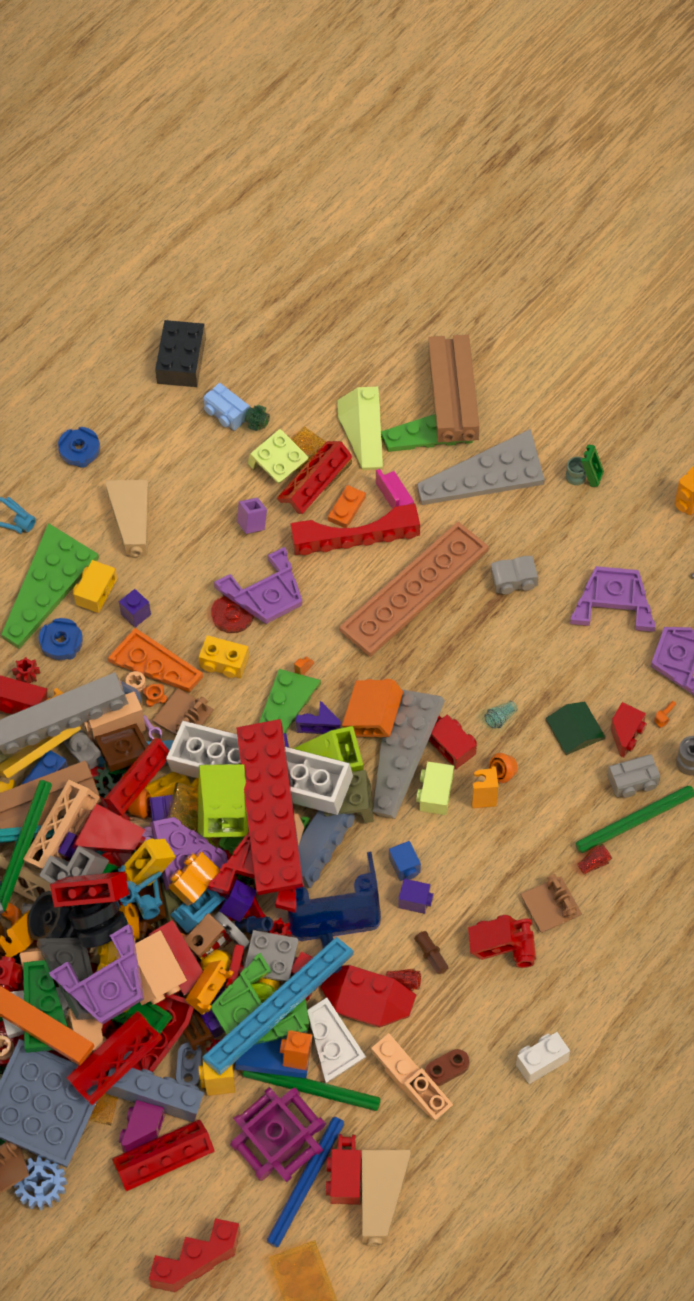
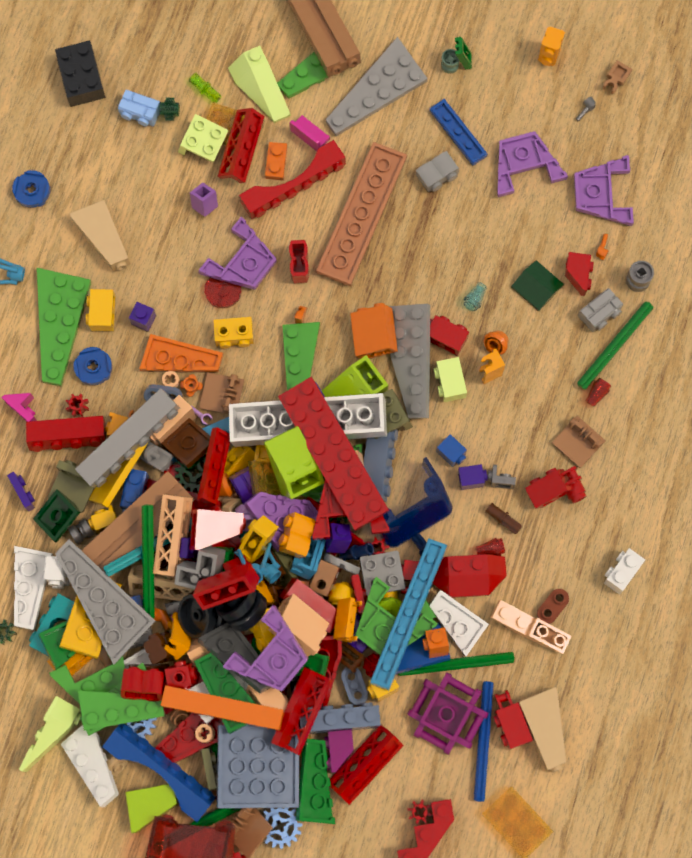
camera: 20 degrees left, 15 degrees up
dark purple slope [296,701,341,734] -> none
none -> clear neon green axle [189,73,221,103]
none -> red brick [289,240,309,283]
none -> green wing [296,738,335,824]
none -> red gear [407,800,432,825]
none -> blue tile [429,99,488,166]
none -> flat silver bracket [488,464,516,489]

